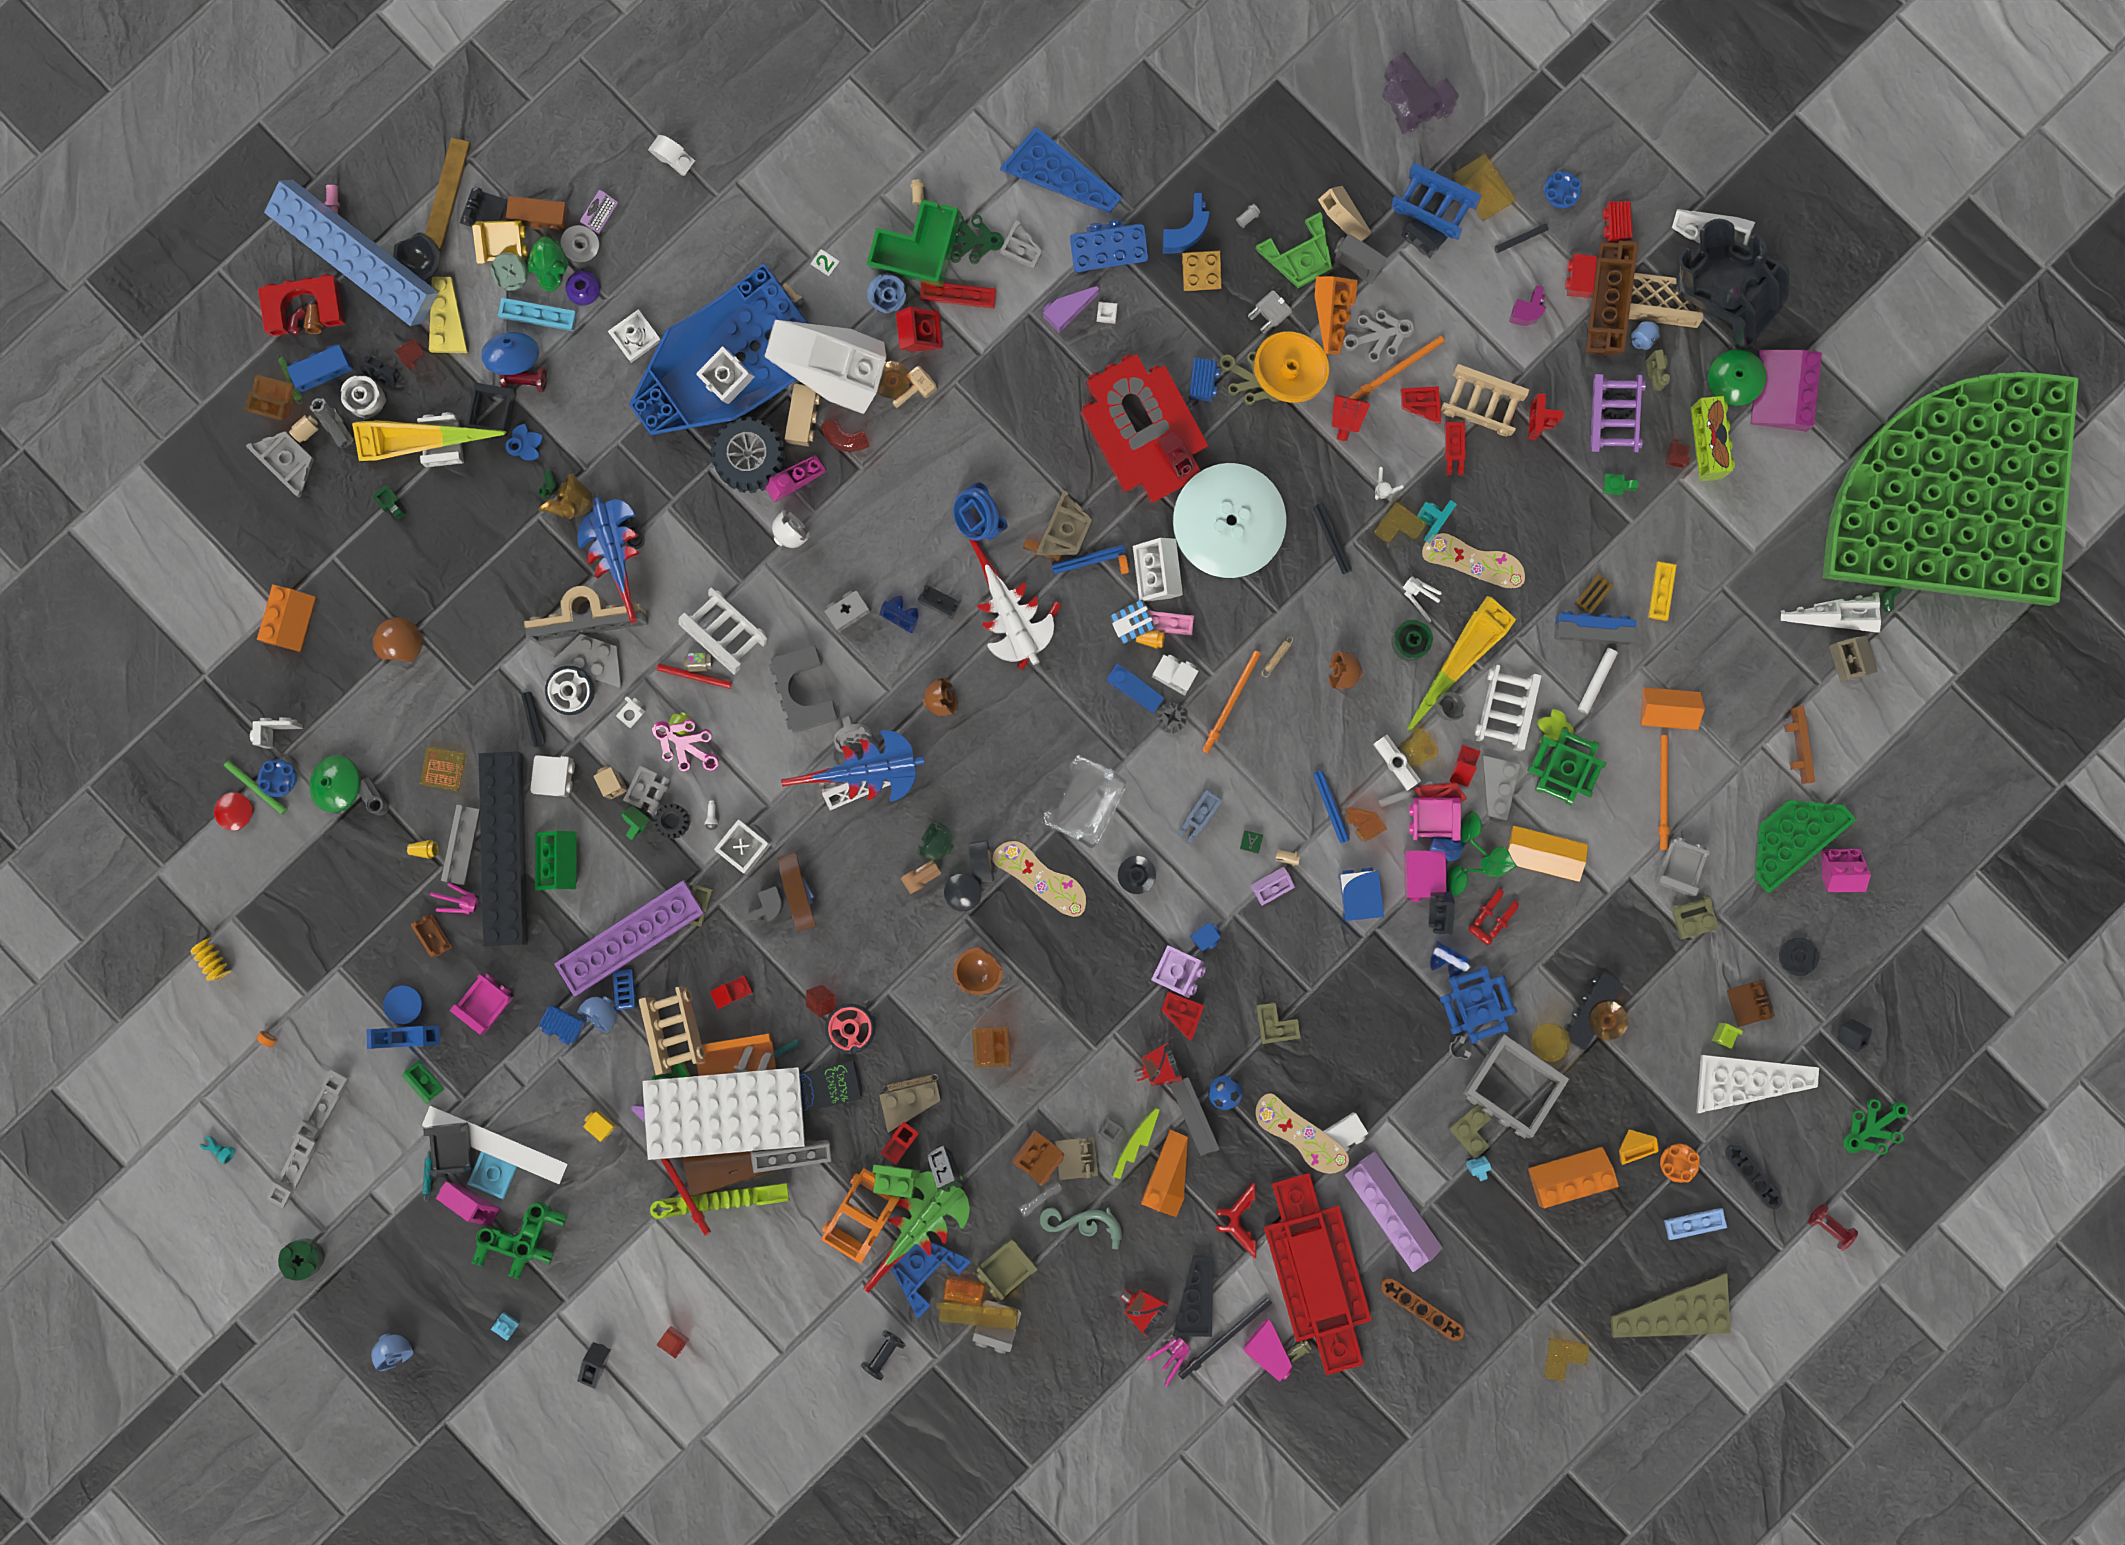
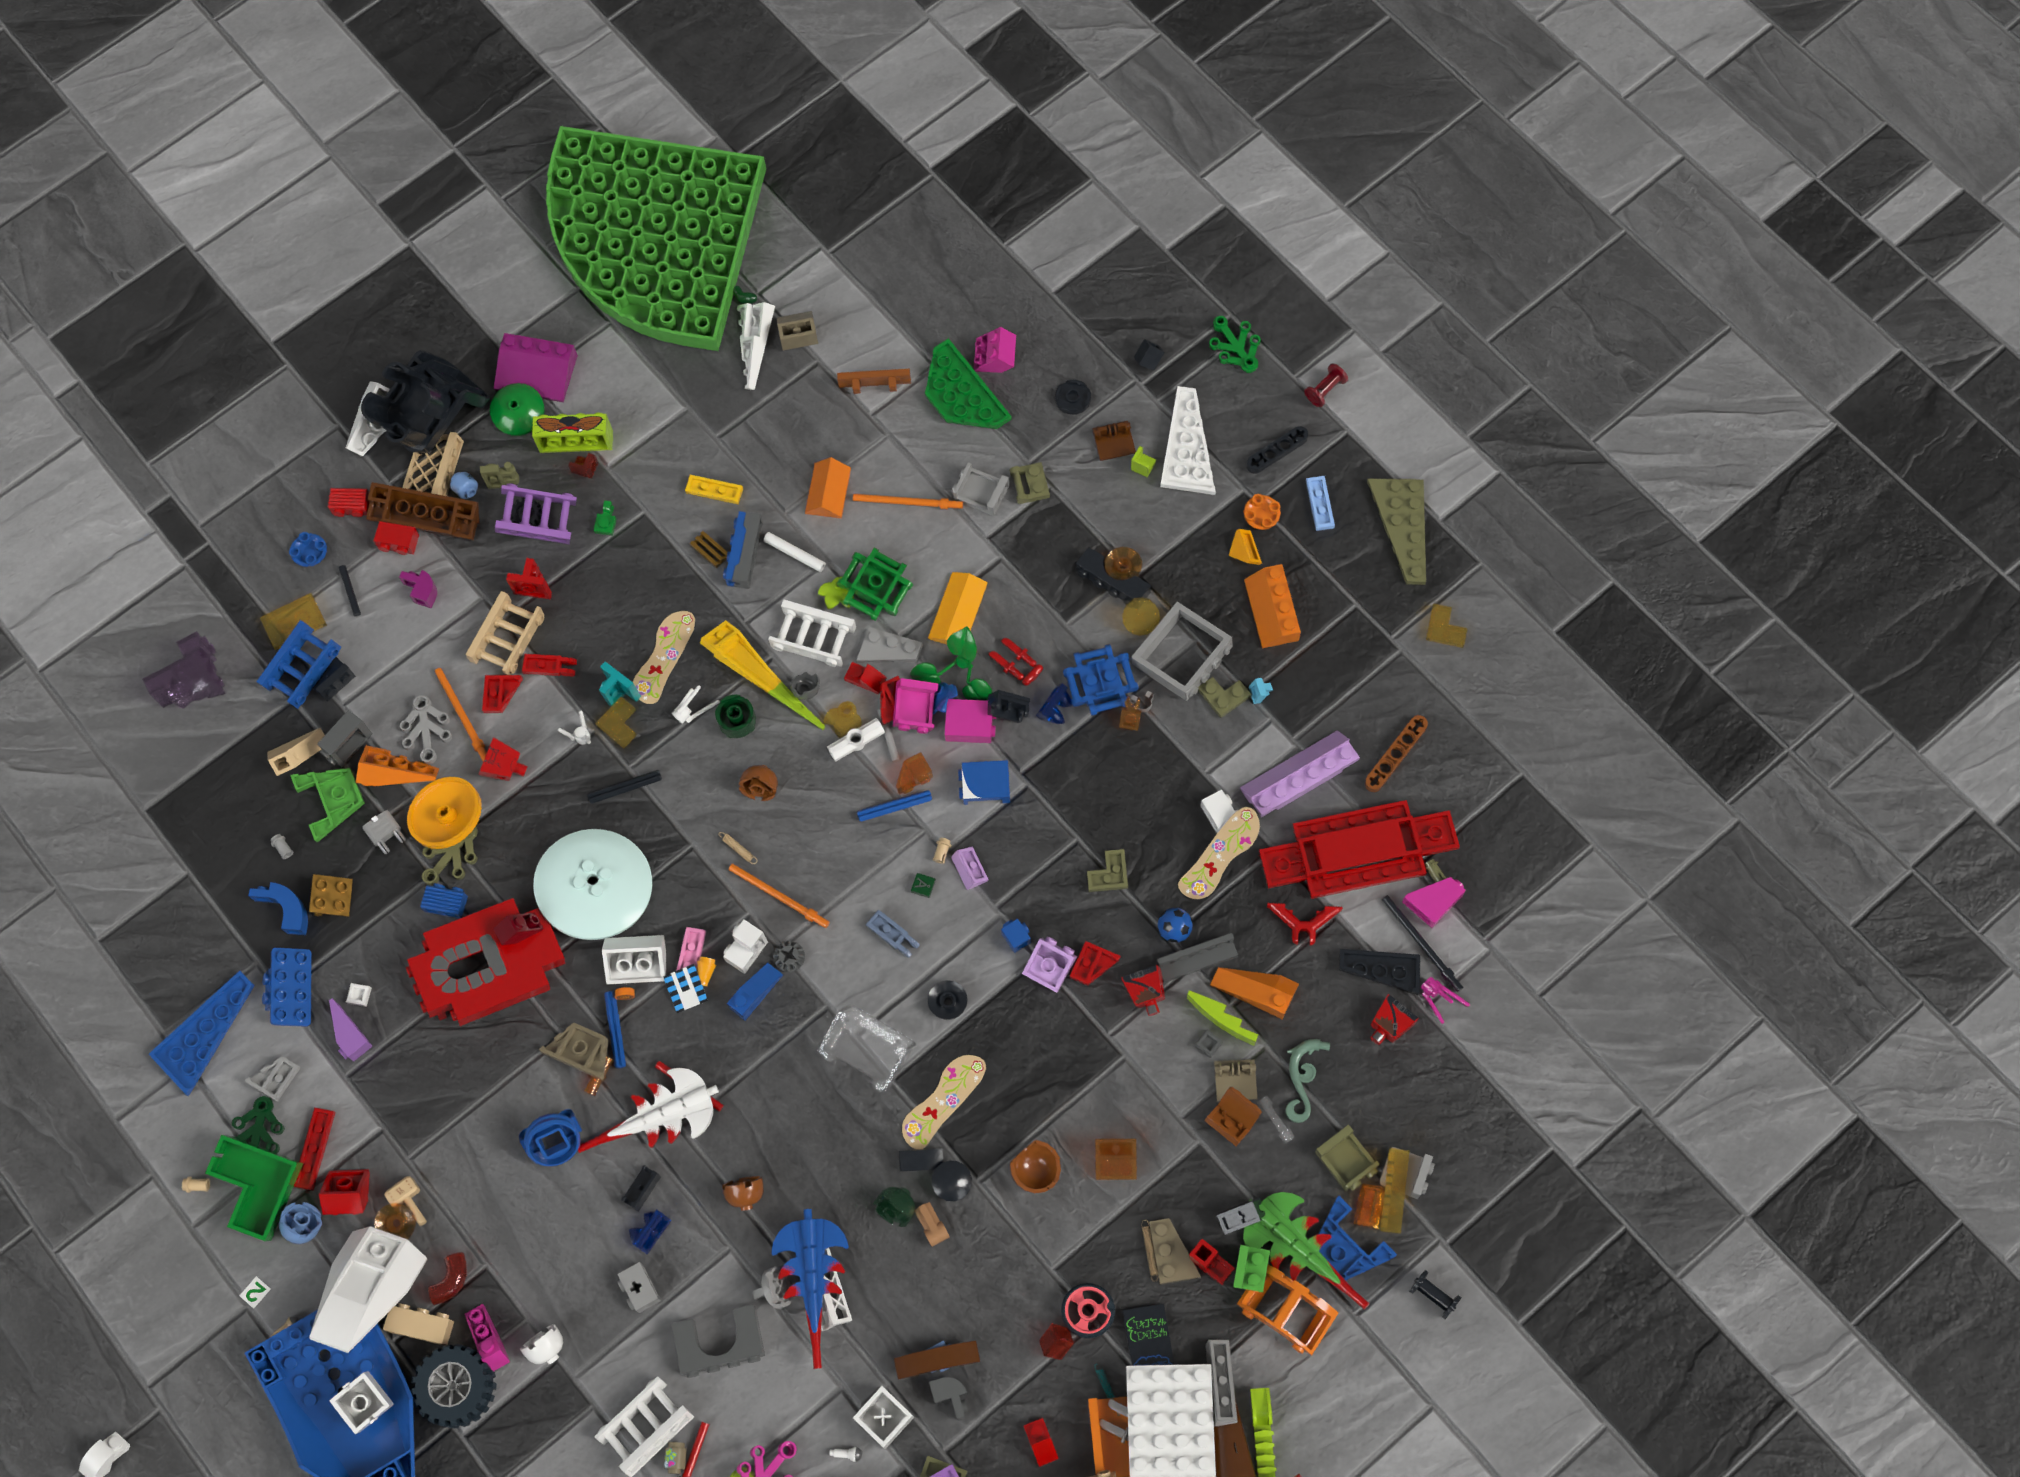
camera: 80 degrees left, 15 degrees down
none -> clear orange plate [1119,696,1141,731]

